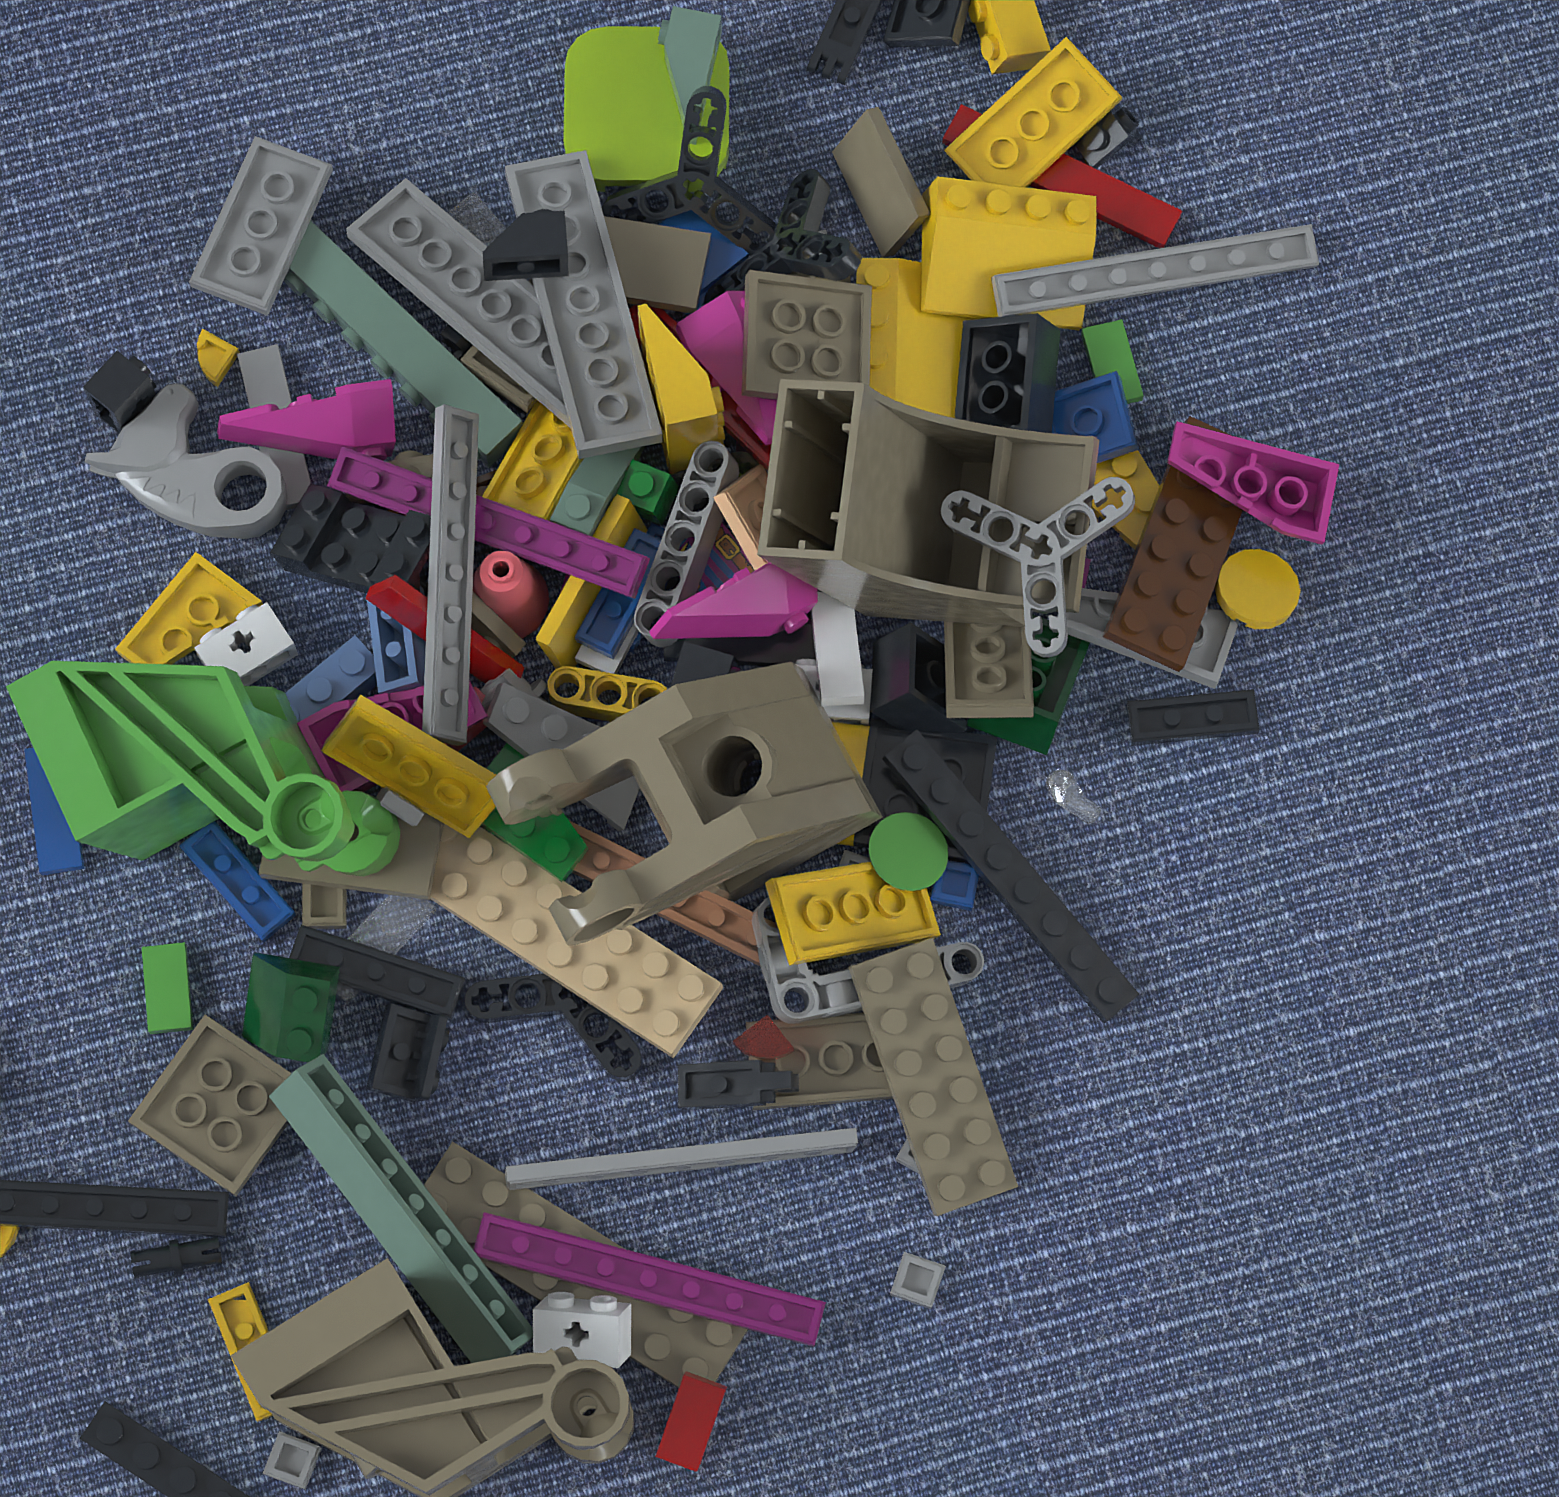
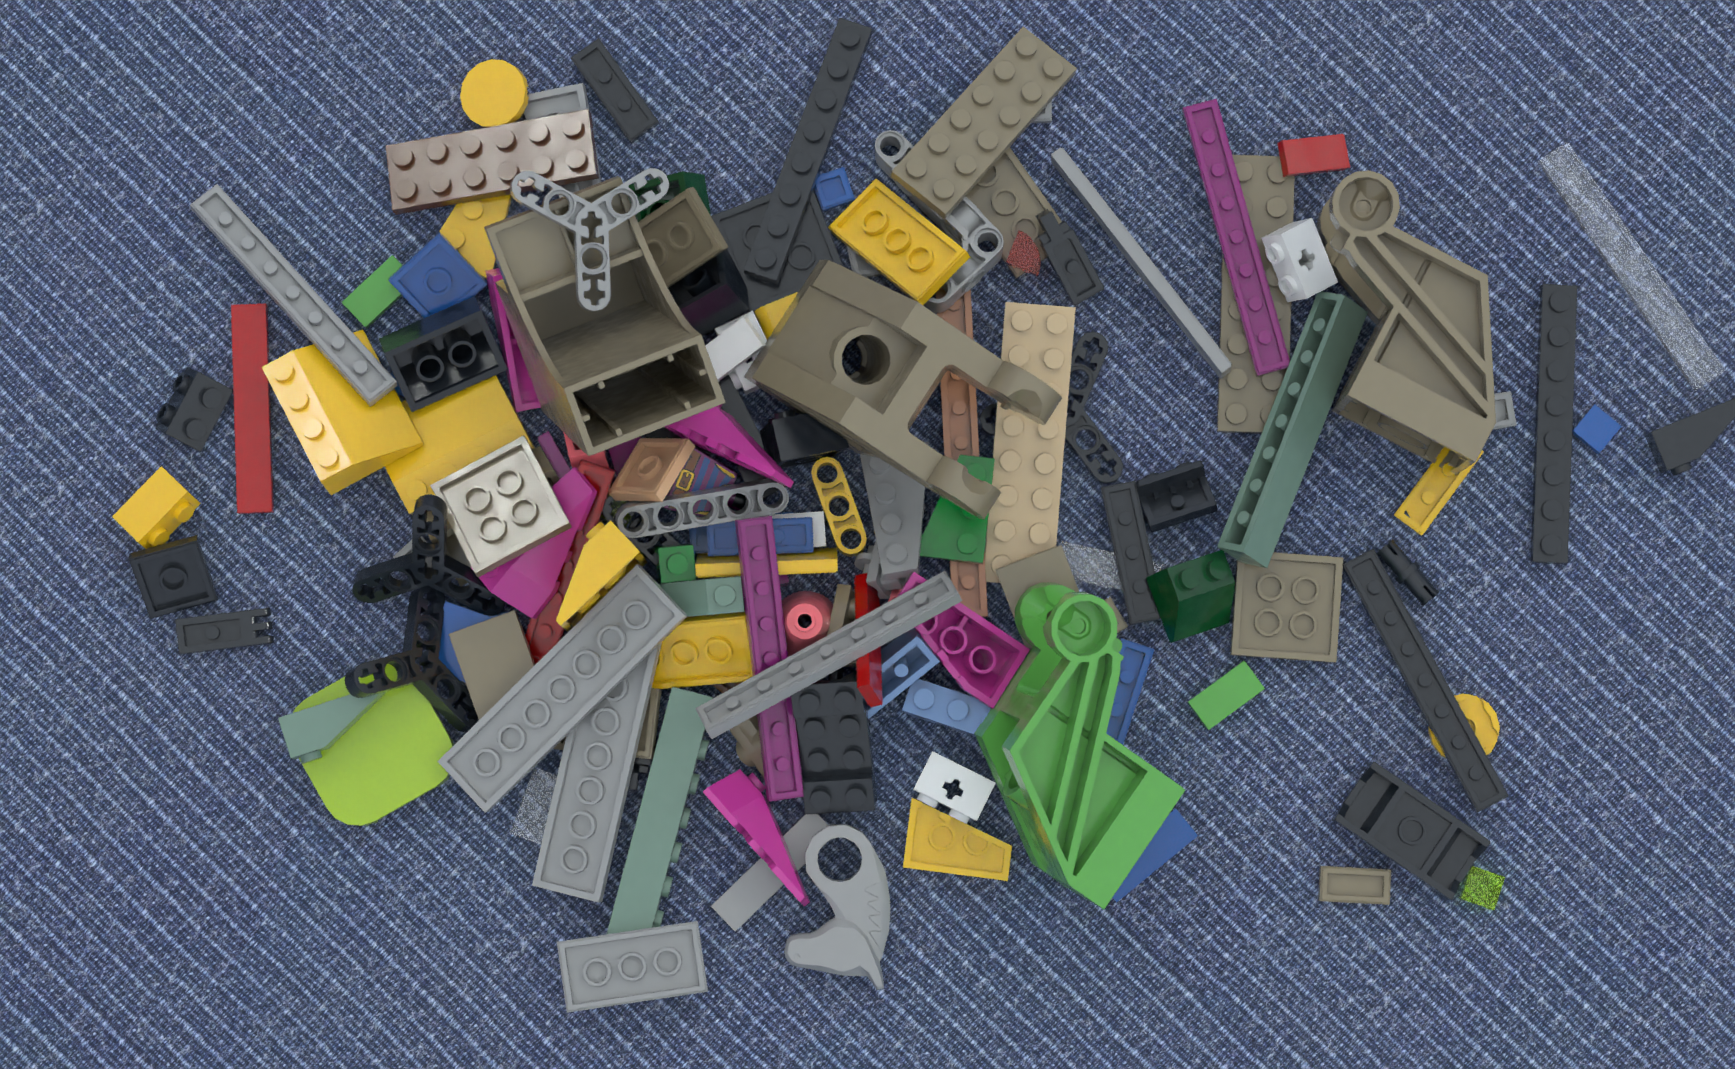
camera: 120 degrees left, 10 degrees up
black brick [83,350,157,434] -> none
yellow tile [197,329,240,387] -> none
yellow tile [321,694,496,838] -> none
light grey tile [376,787,425,826] -> none
black slope [483,209,569,281] -> none
dark tan tile [832,107,930,258] -> none
bright green sticker [869,812,948,891] -> none
light grey tile [890,1252,946,1309] -> none
yellow tile [944,37,1123,188] -> none
clear arm [1046,769,1101,825] -> none
dark pink wedge [1167,421,1339,545] -> none

